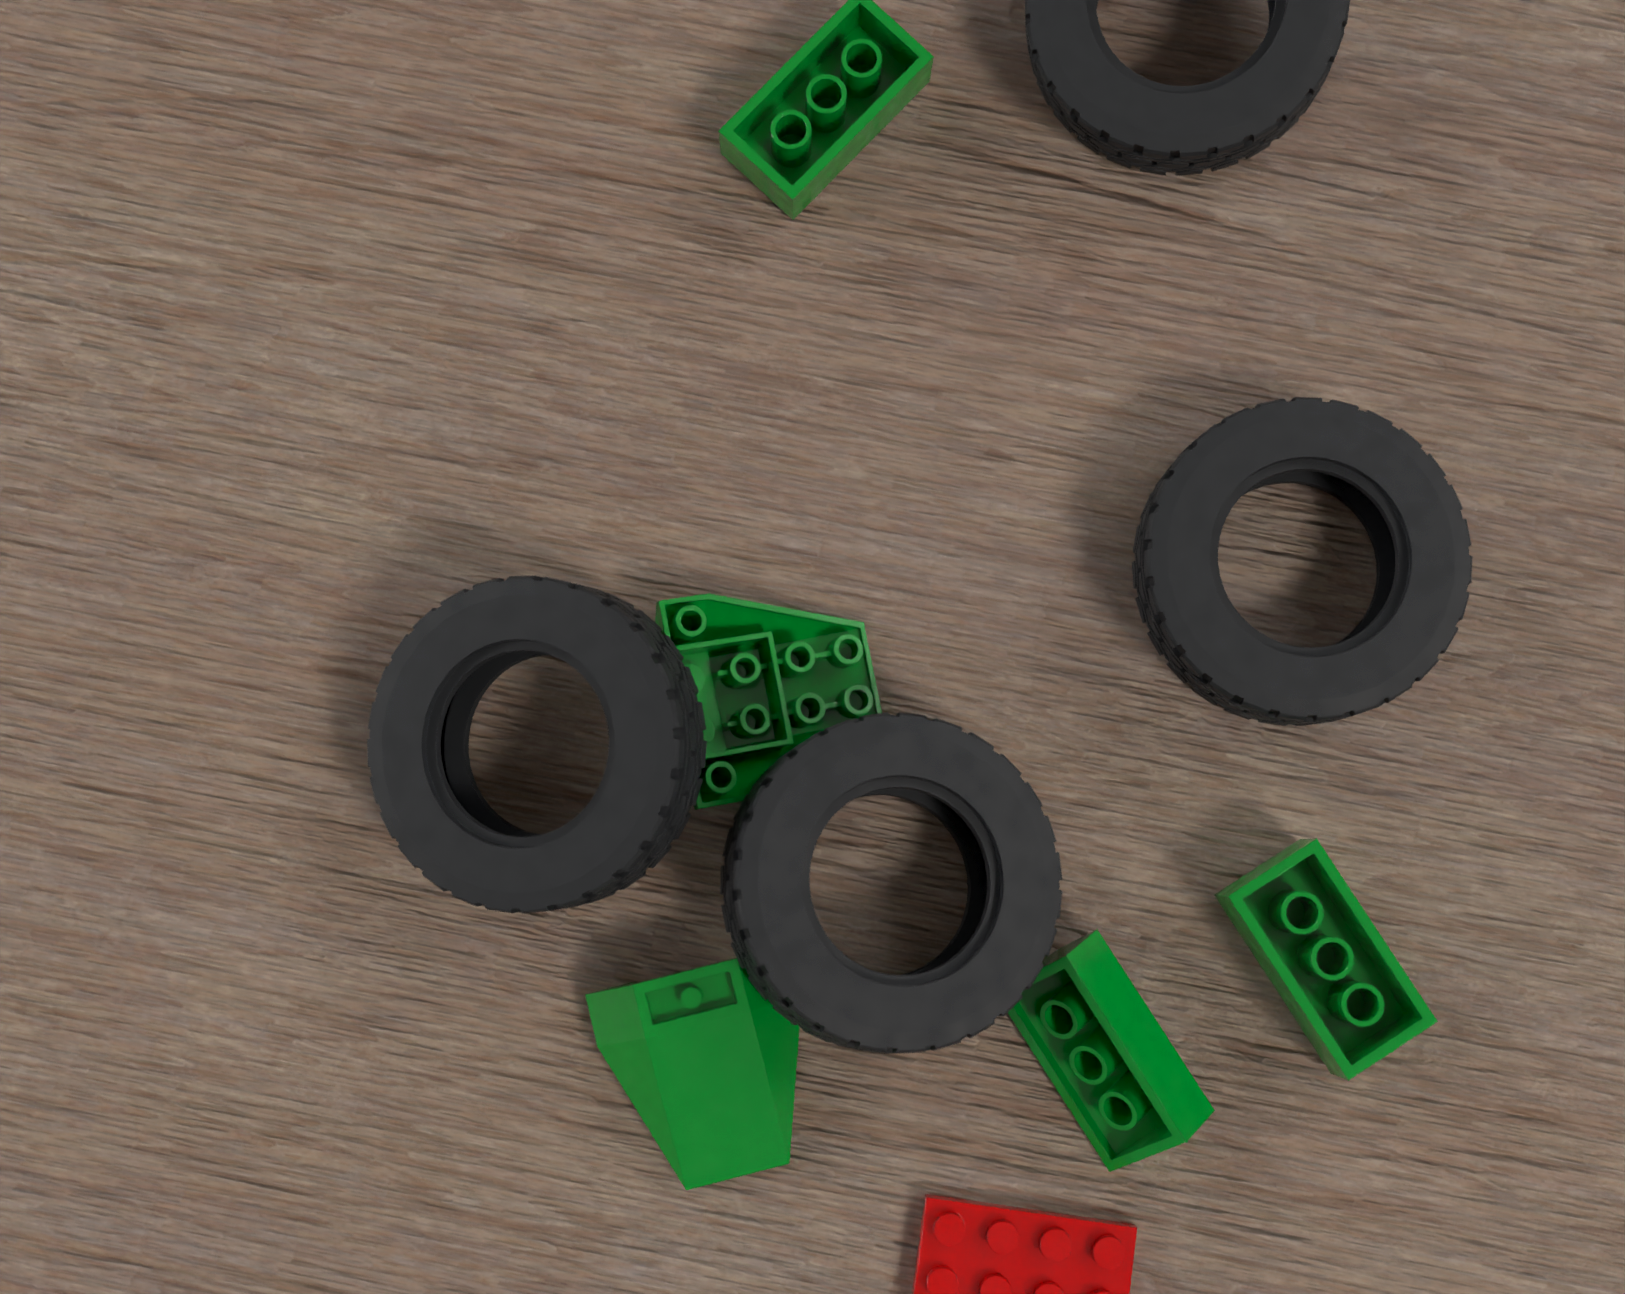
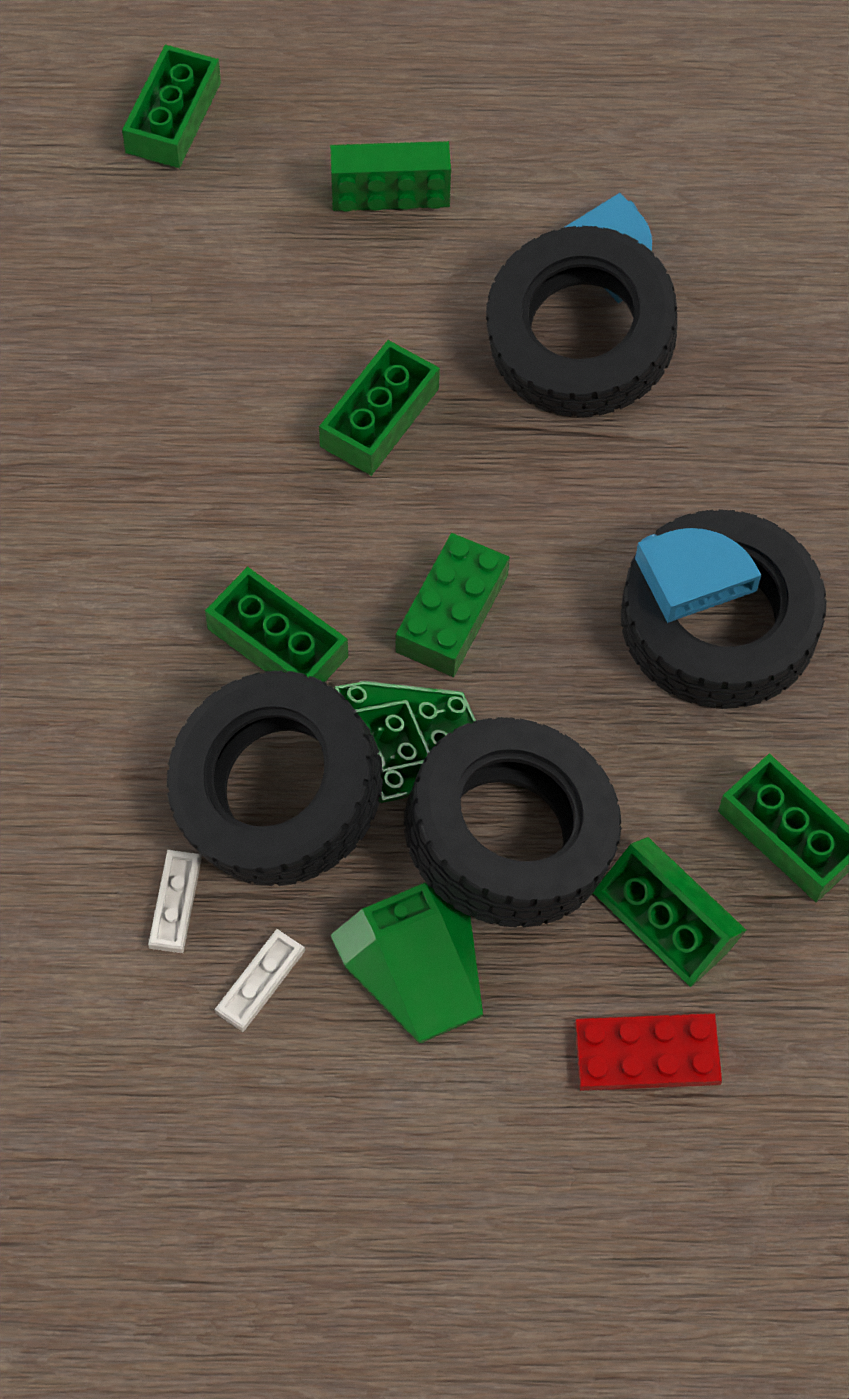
camera: 10 degrees left, 20 degrees down
none -> white tile [148,850,202,953]
none -> green brick [205,566,348,682]
none -> white tile [215,929,305,1032]
none -> green brick [395,532,510,678]
none -> dark azure brick [635,528,761,623]

